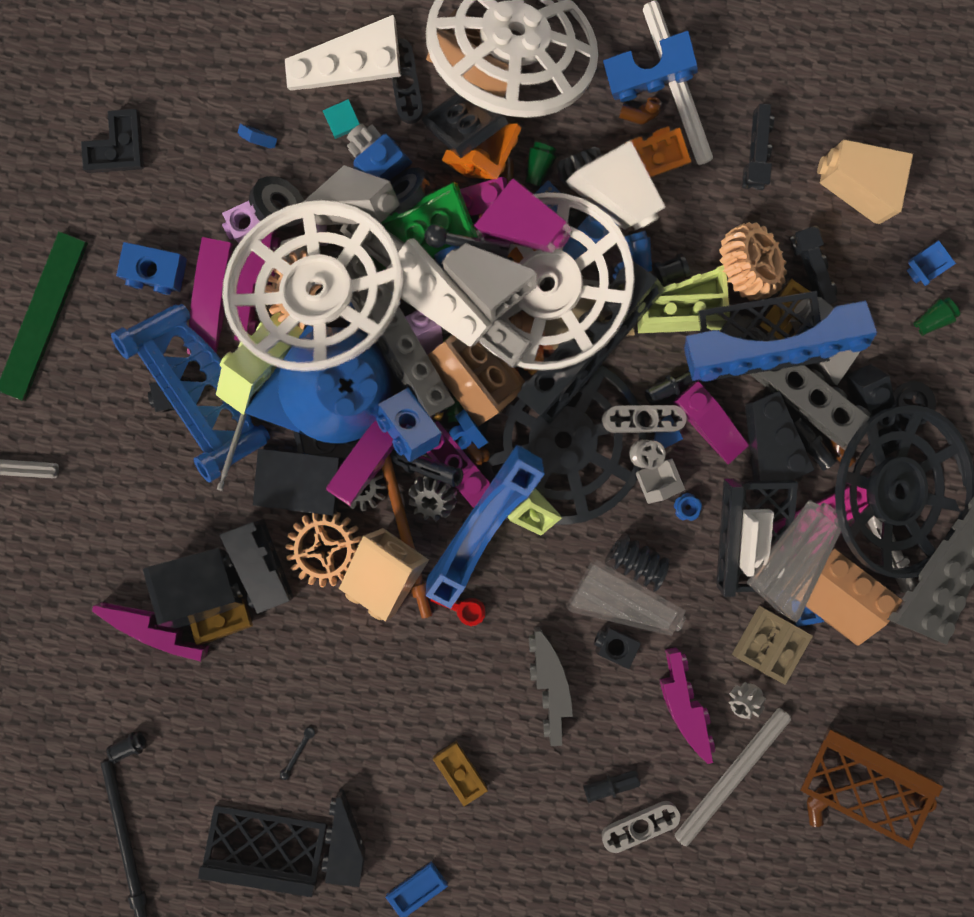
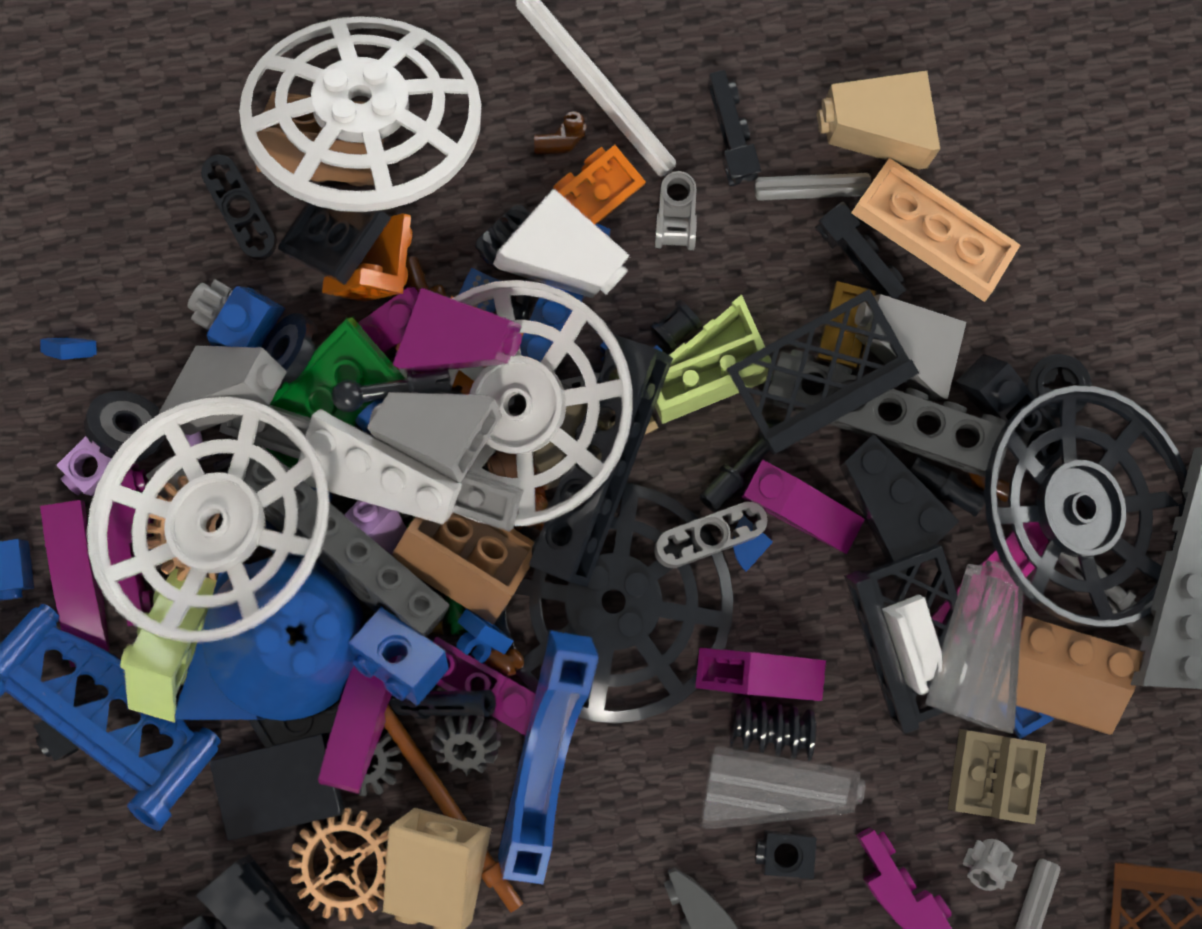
camera: 20 degrees left, 5 degrees down
light grey piece [217,397,252,491] -> none
white wing [285,15,401,90] -> none
teal tile [323,99,359,139] -> none
red plate [430,597,486,626] -> none
yellowish green slope [508,488,562,535] -> none
dark green cone [525,142,557,188] -> none
blue arch [603,31,698,102] -> none
blue cone [624,231,652,272] -> none
light grey wheel [630,440,665,469] -> none
light grey panel [636,459,685,504] -> none
blue plate [674,493,702,521] -> none
blue arch [684,301,877,381] -> none
light nougat gear [719,222,787,301] -> none
blue bracket [907,240,956,286] -> none
dark green cone [913,297,961,336] -> none
none -> light grey piece [655,171,697,250]
none -> magenta slope [696,648,826,701]
none -> light grey axle [755,173,871,200]
none -> light nougat plate [852,158,1020,302]

